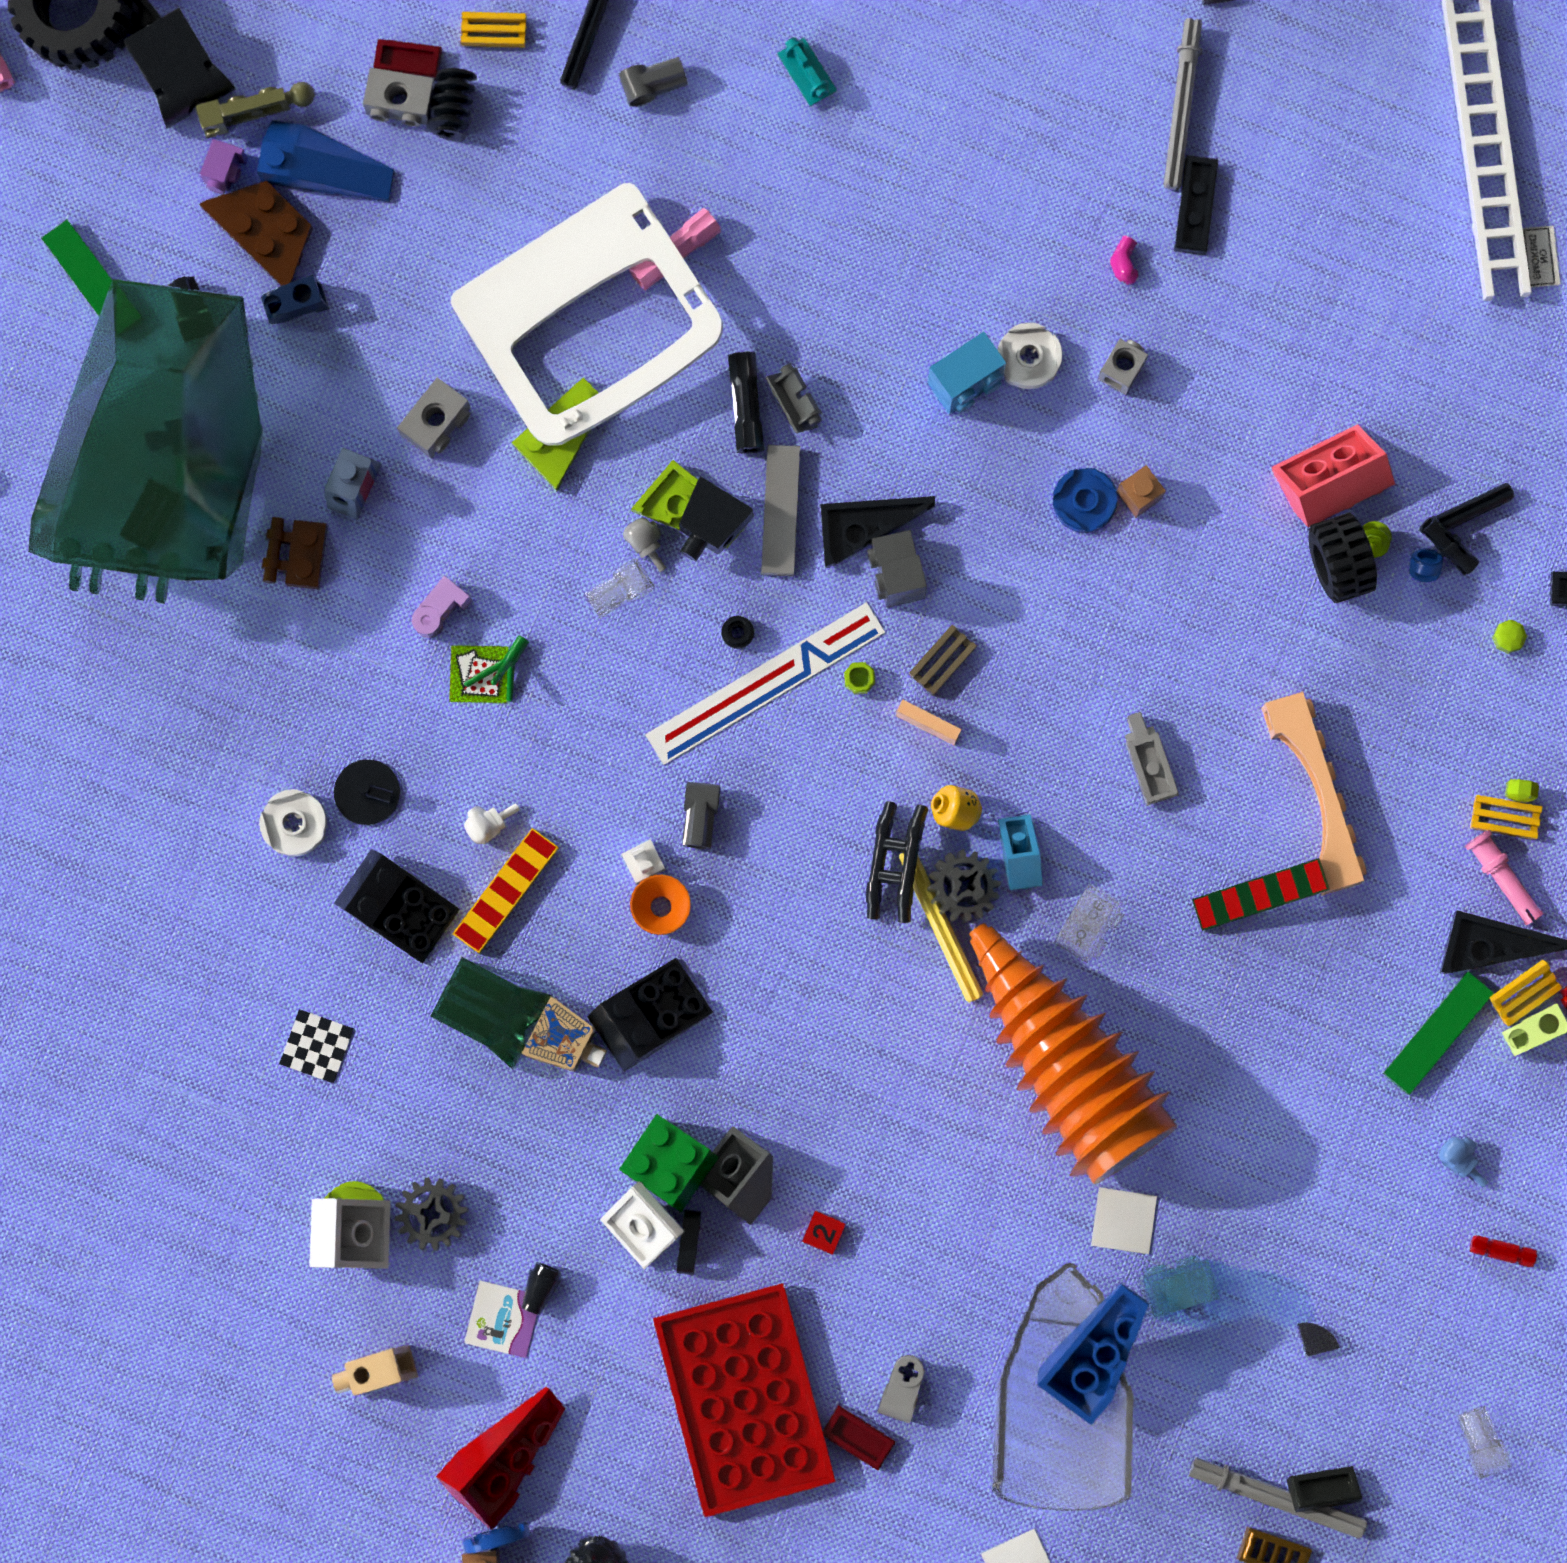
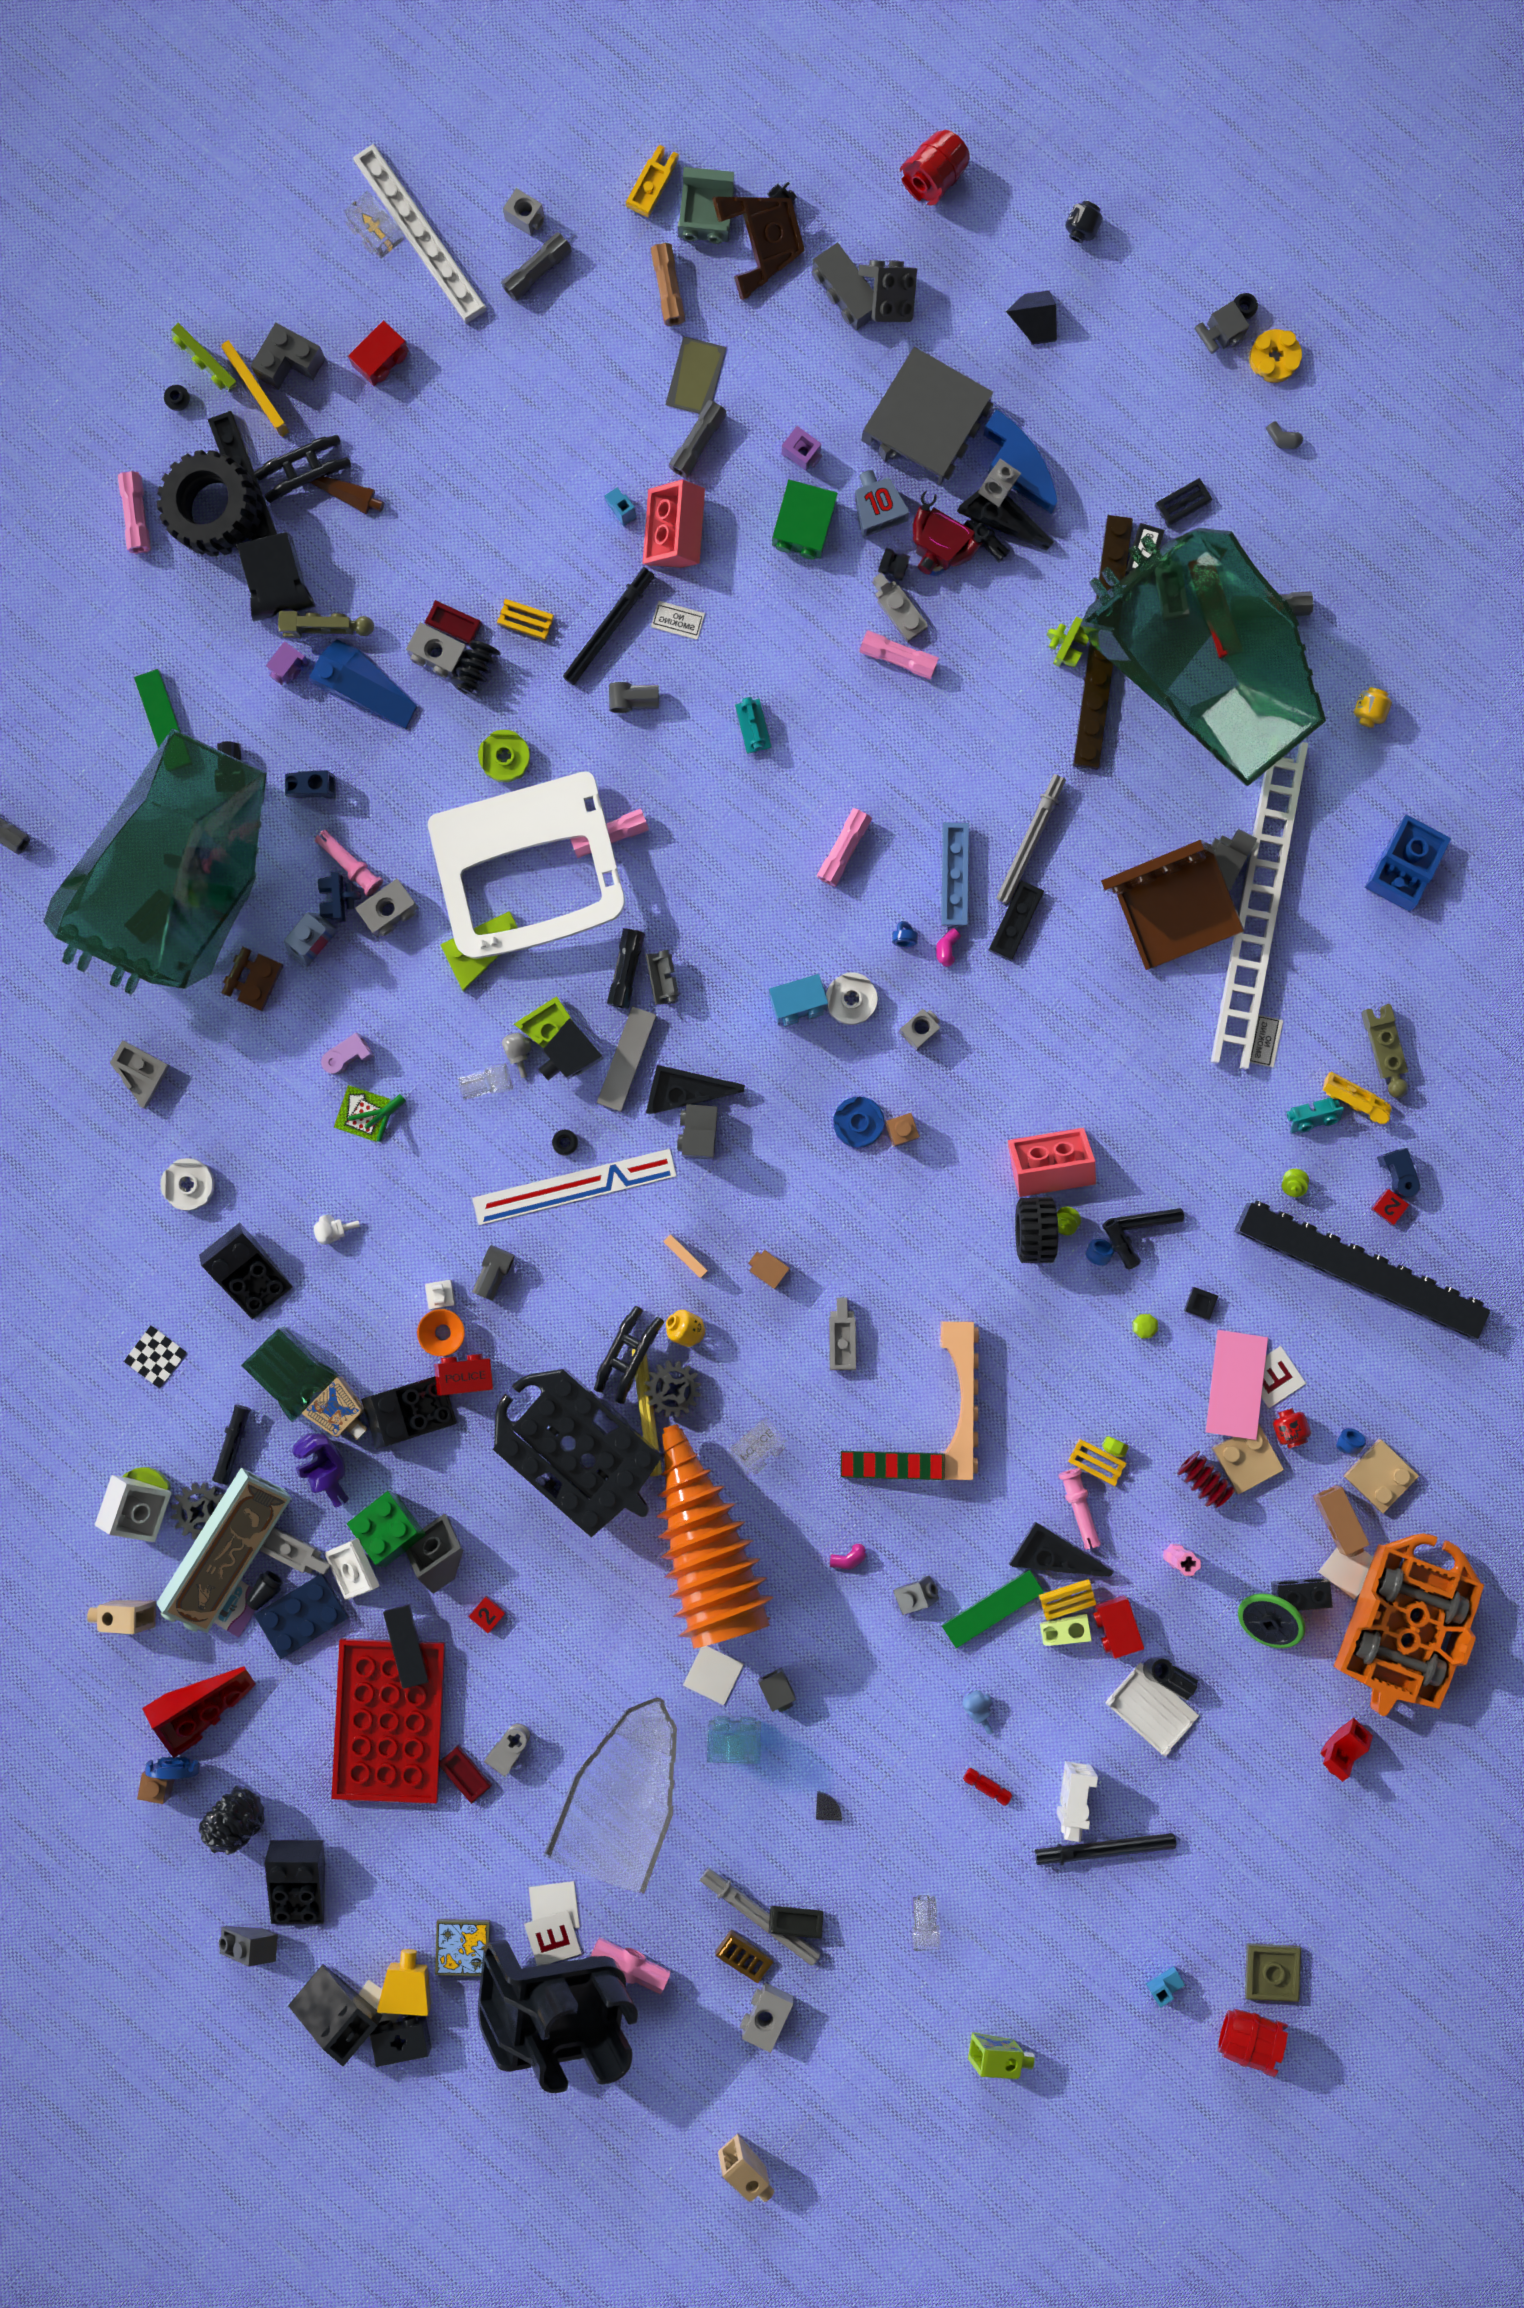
camera: 15 degrees right, 5 degrees up
reddish brown wing [199,181,313,286] -> none
black shield [334,759,400,825] -> none
tile [452,828,559,954] -> none
black beam [677,1209,702,1275] -> none
lime tile [844,662,875,695] -> none
dark tan tile [909,625,977,696] -> none
dark azure slope [998,814,1043,890] -> none
blue wedge [1037,1283,1149,1425] -> none
none -> light grey wing [110,1040,170,1109]
none -> brick [157,1468,291,1633]
none -> black pin [212,1404,251,1485]
none -> dark blue plate [254,1573,349,1660]
none -> light grey hinge [259,1527,330,1574]
none -> dark purple piece [292,1433,349,1508]
none -> bright pink pin [314,830,383,896]
none -> dark blue hips [318,872,361,922]
none -> black tile [383,1604,429,1689]
none -> red brick [434,1354,493,1395]
none -> lime plate [478,730,530,782]
none -> black piece [493,1368,663,1538]
none -> medium nougat brick [748,1250,790,1289]
none -> dark grey brick [758,1667,796,1712]
none -> bright pink axle [817,808,872,887]
none -> dark pink arm [829,1544,866,1570]
none -> blue tile [892,921,918,947]
none -> bracket [893,1576,939,1615]
none -> medium blue plate [941,822,969,926]
none -> reddish brown bracket [1101,840,1245,970]
none -> dark grey hinge [1211,829,1257,892]

